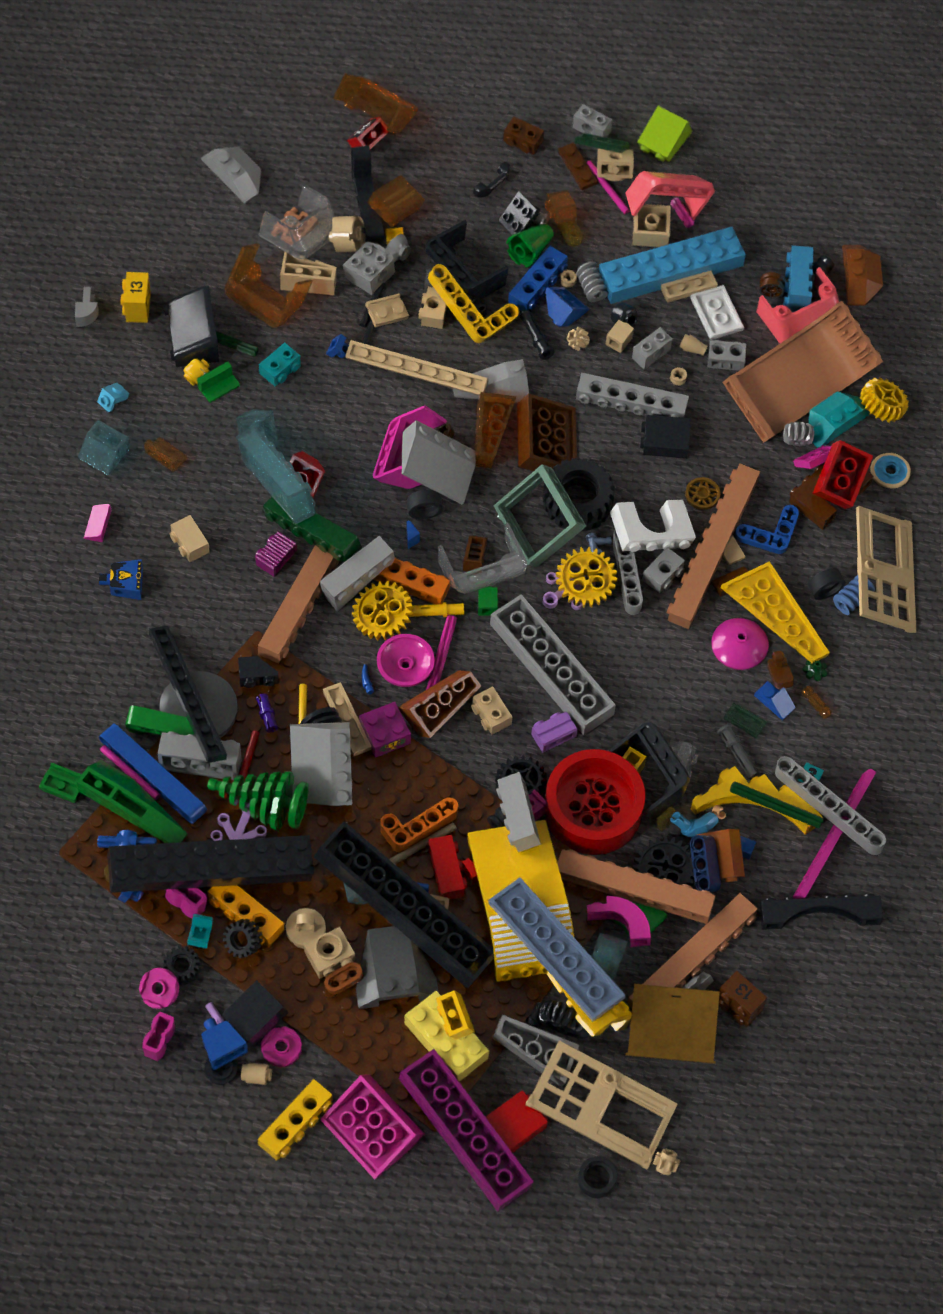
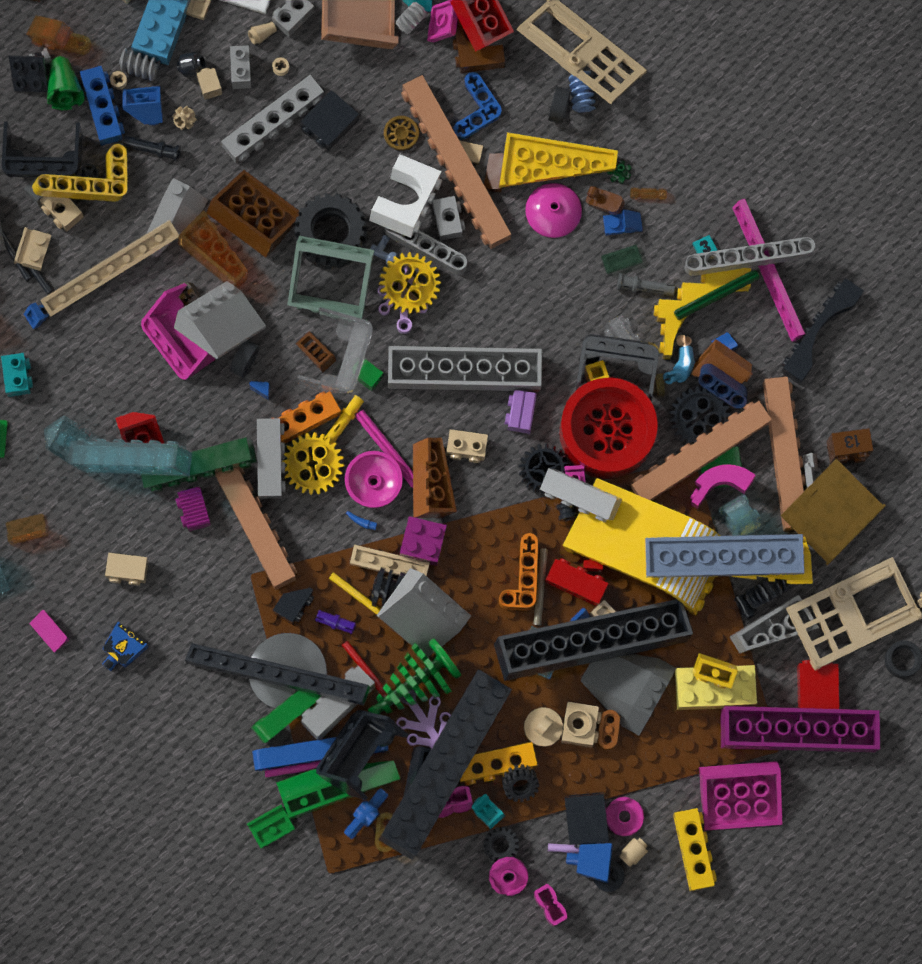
camera: 55 degrees left, 15 degrees up
none -> black windscreen [316,710,409,800]

